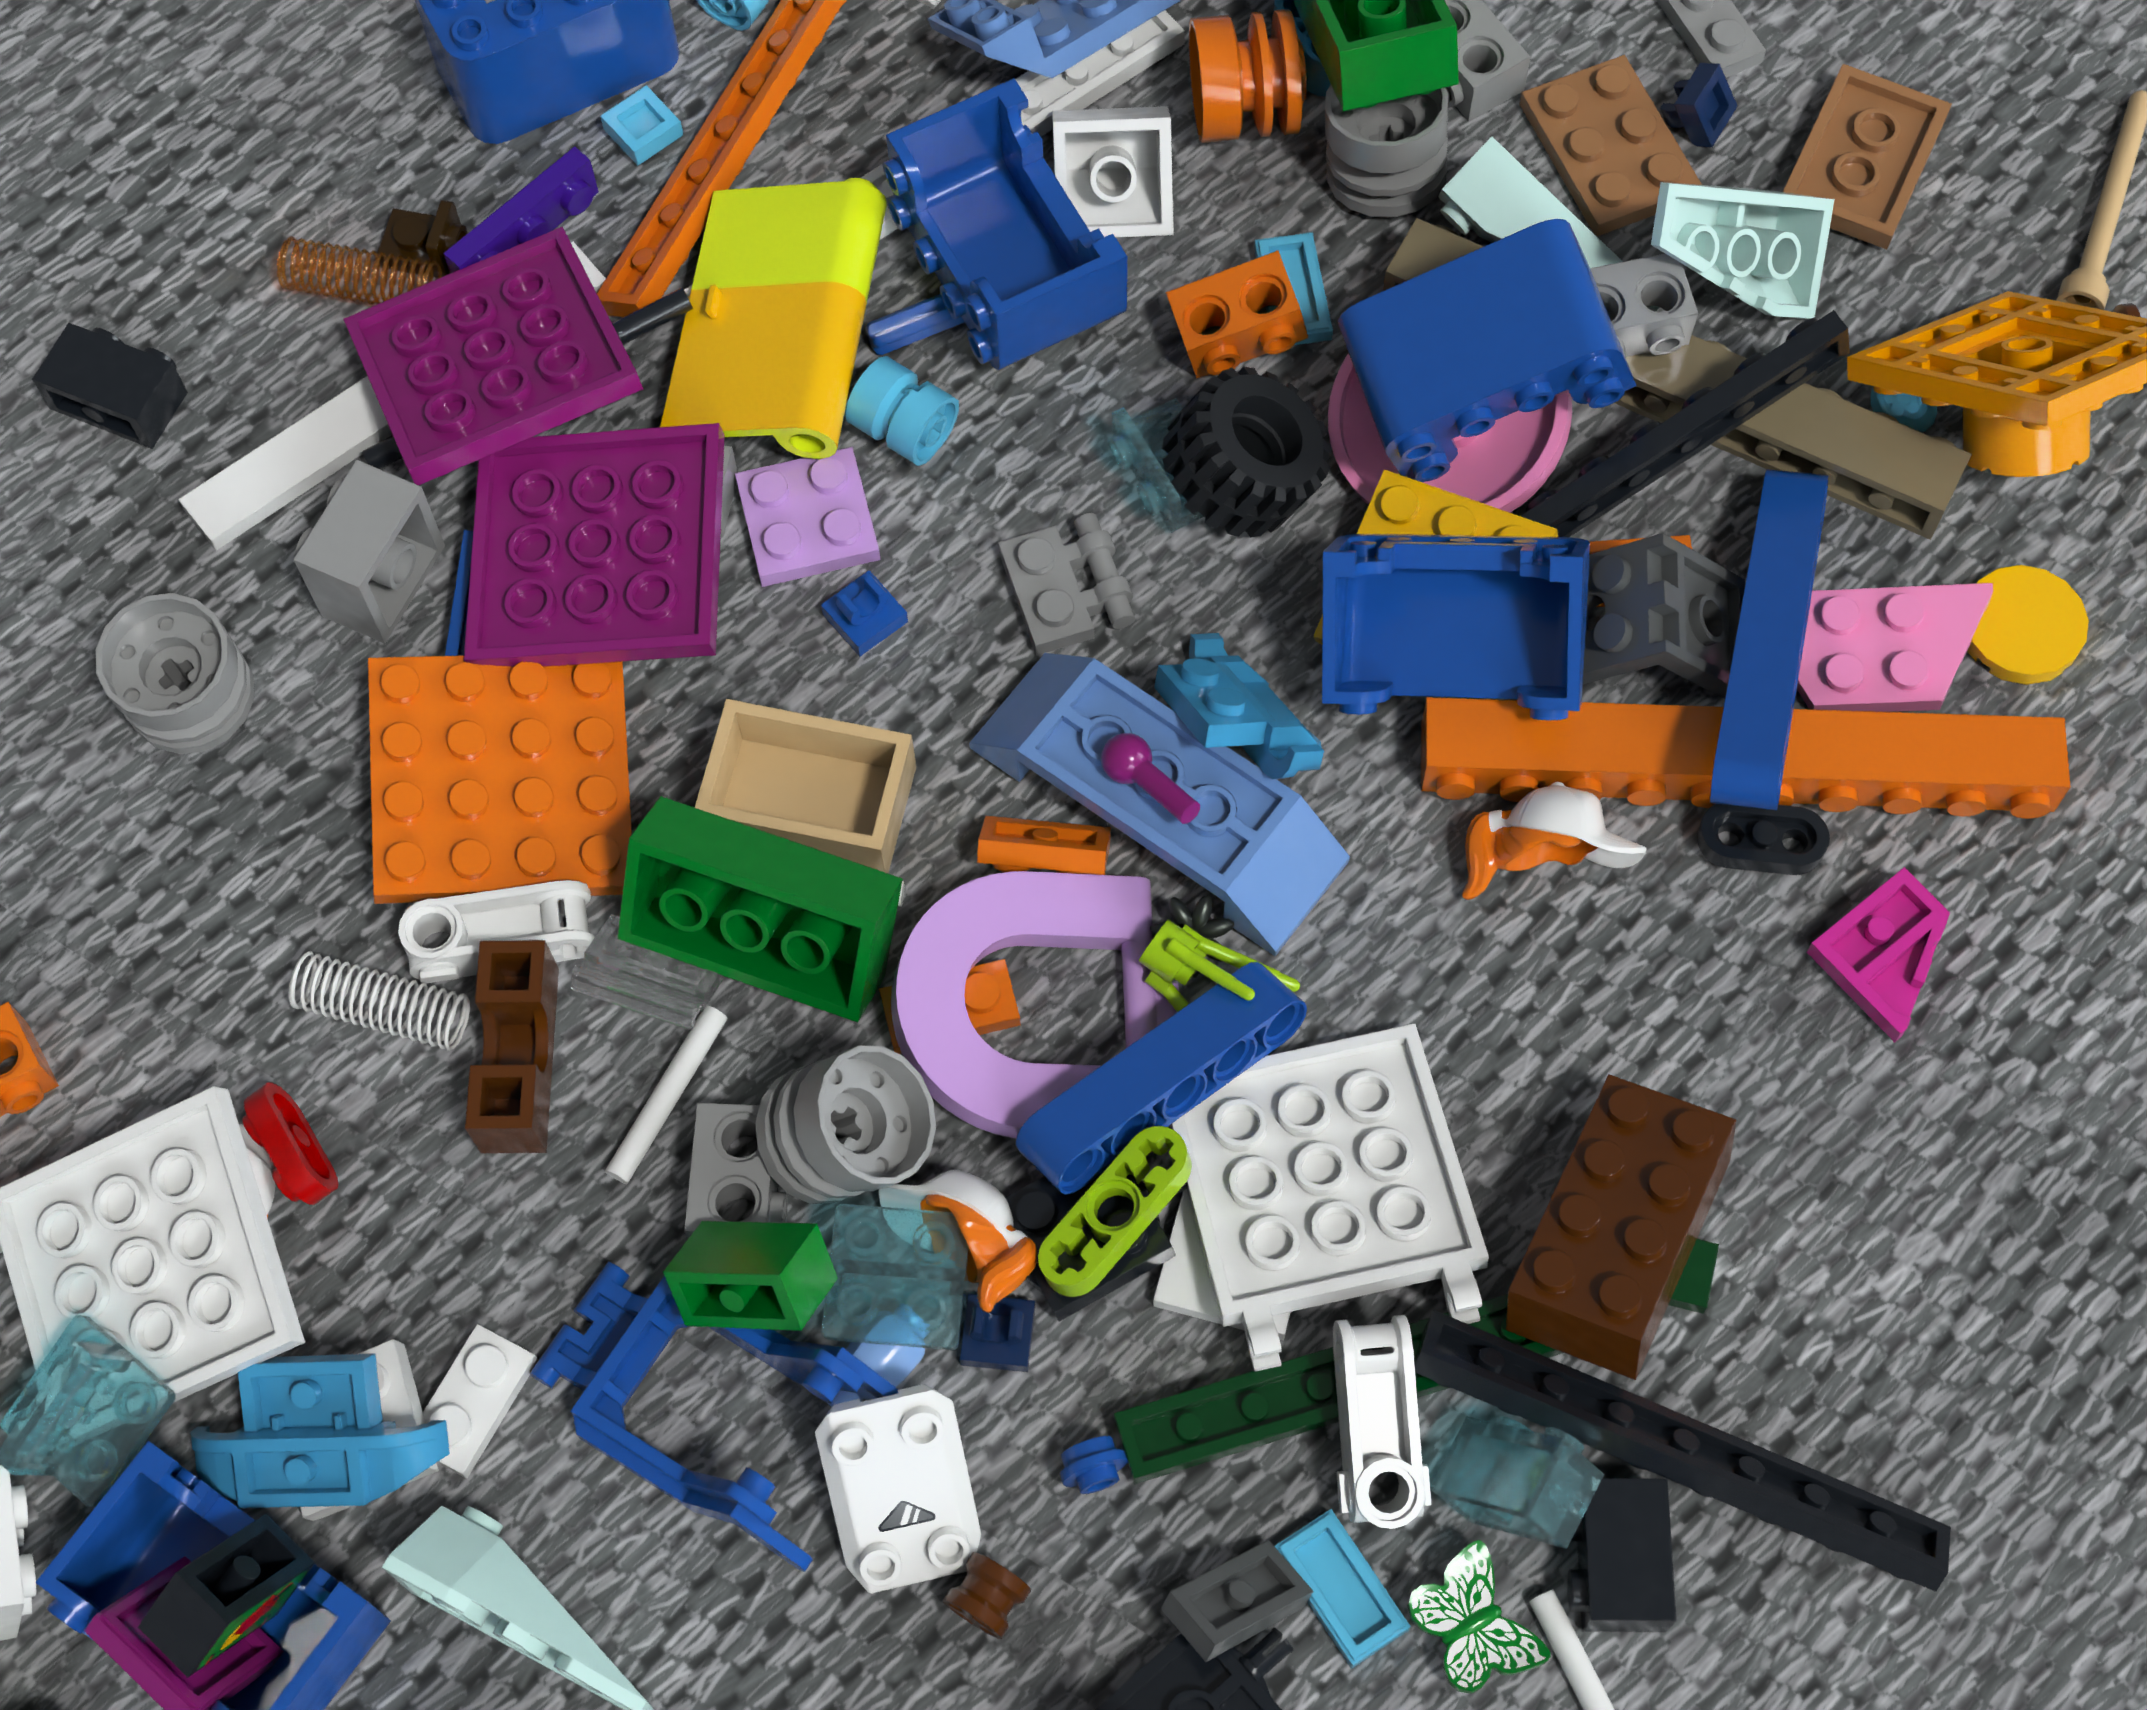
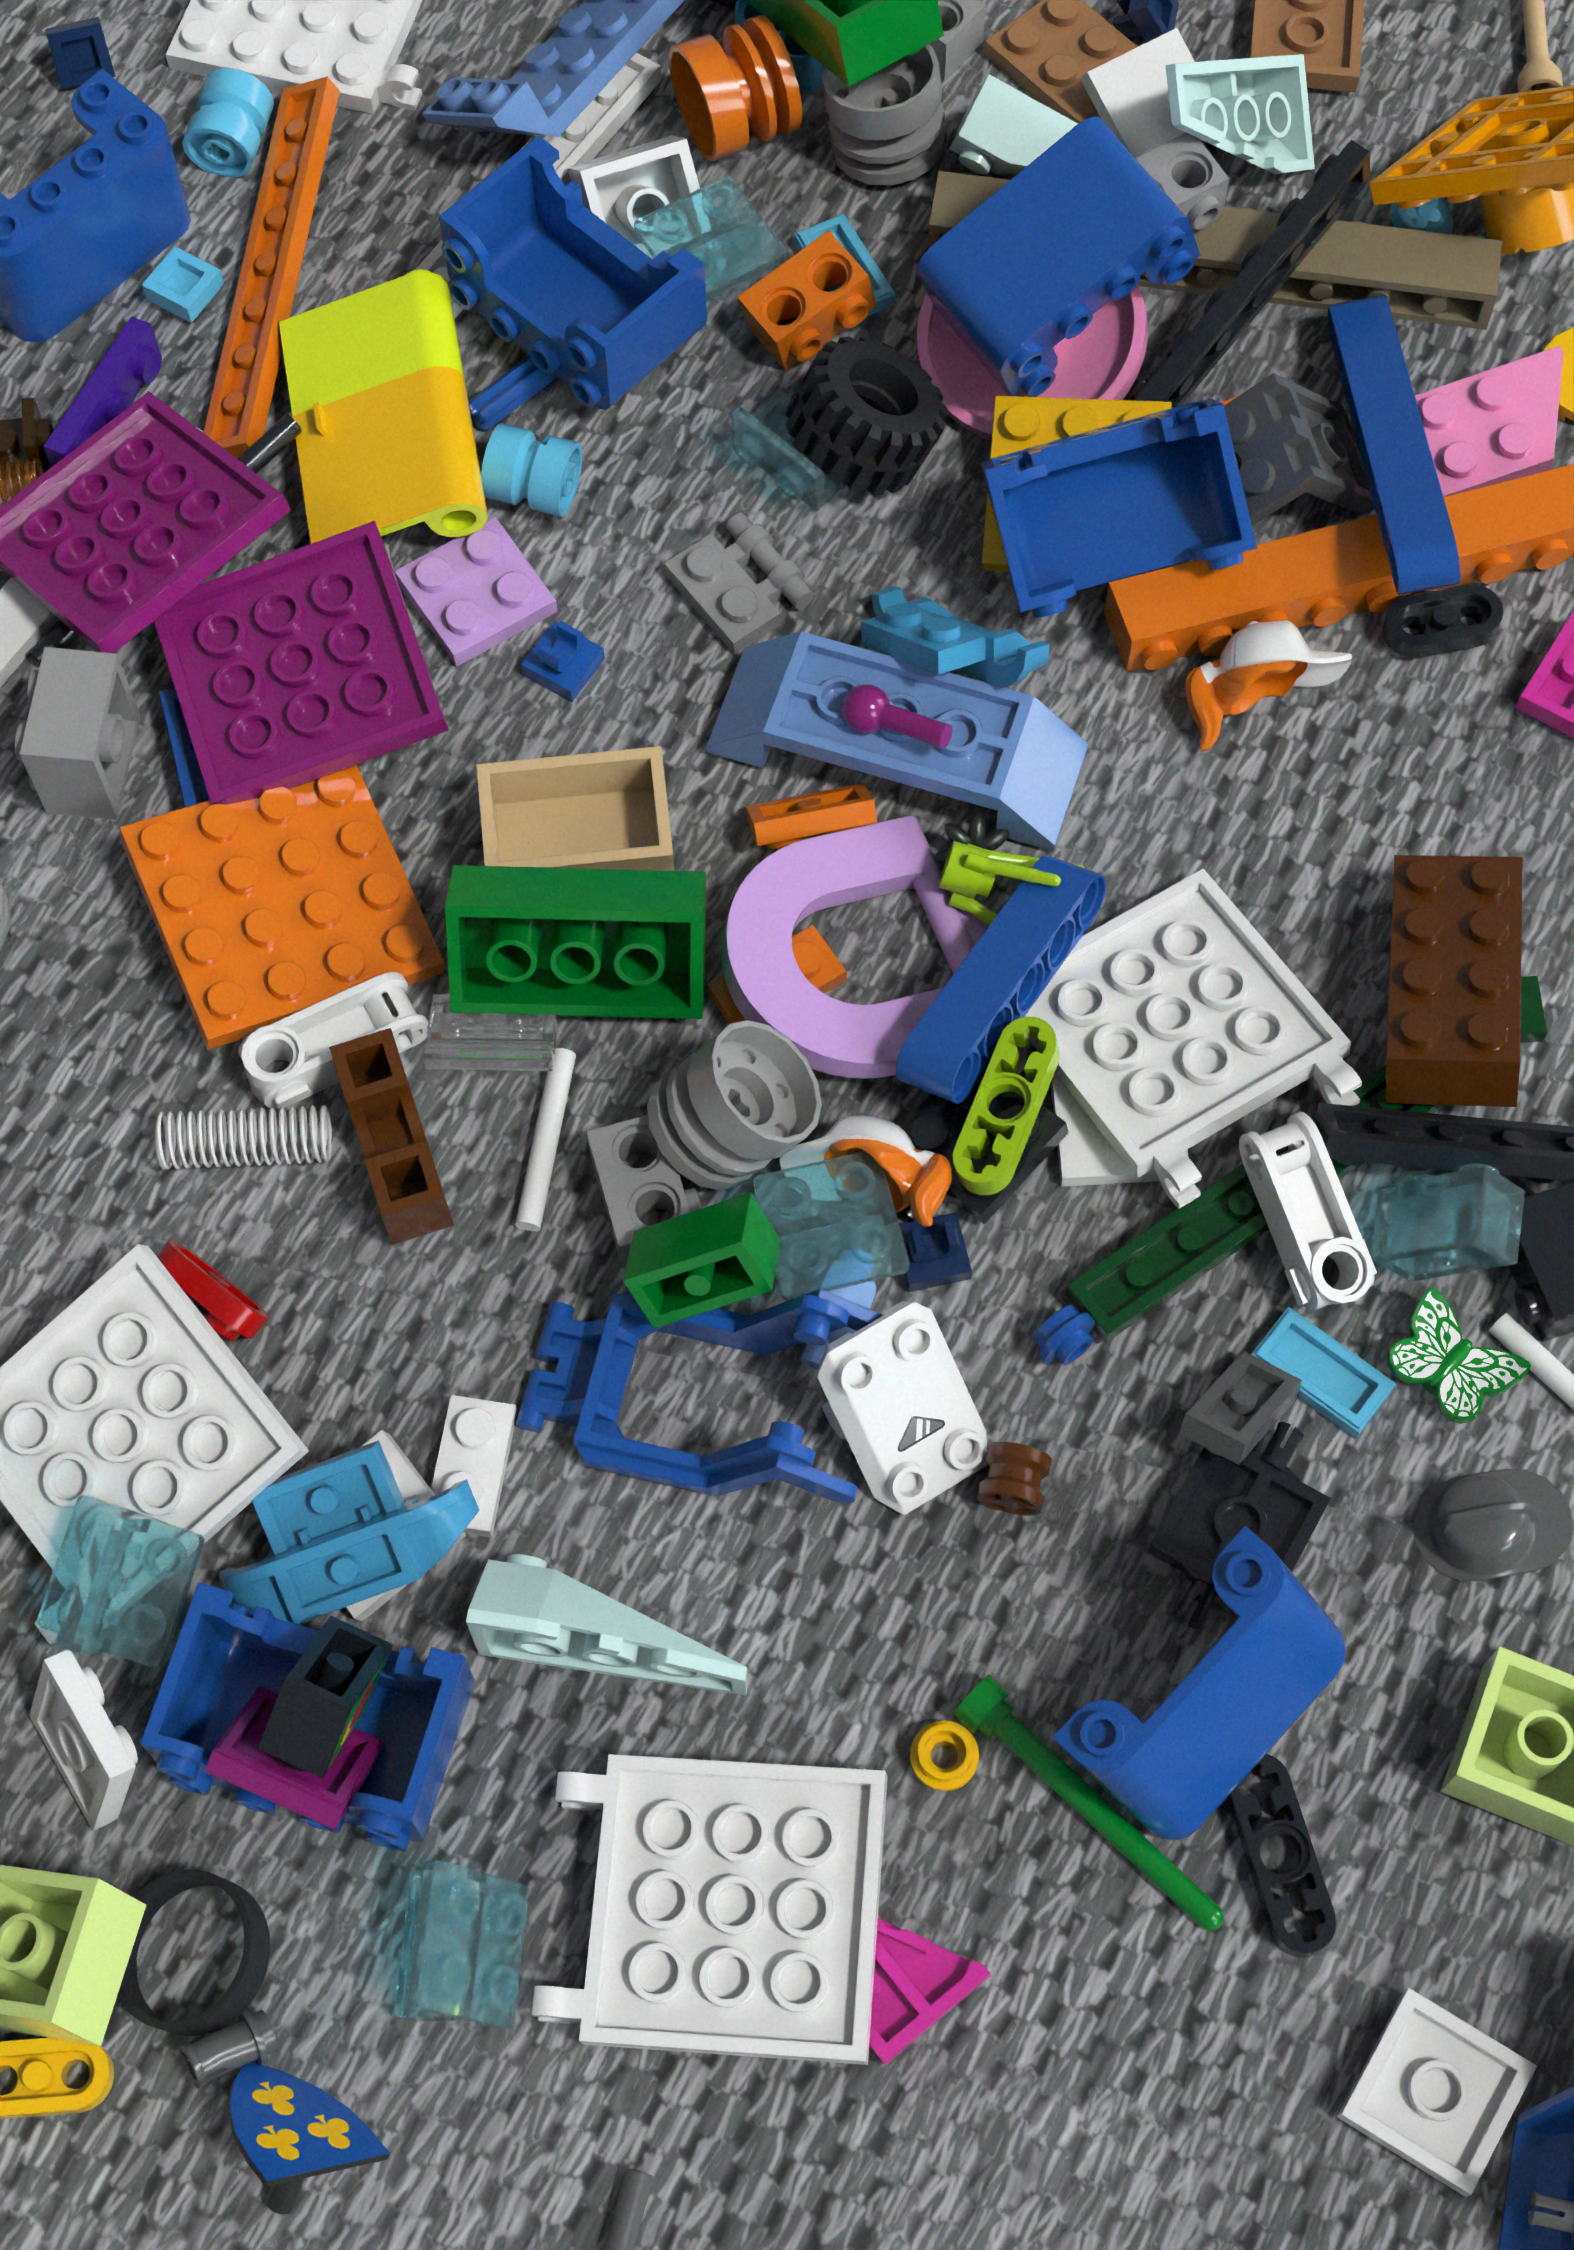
camera: 20 degrees left, 0 degrees up
none -> clear light blue bracket [634,176,786,301]
none -> white tile [1080,28,1205,157]

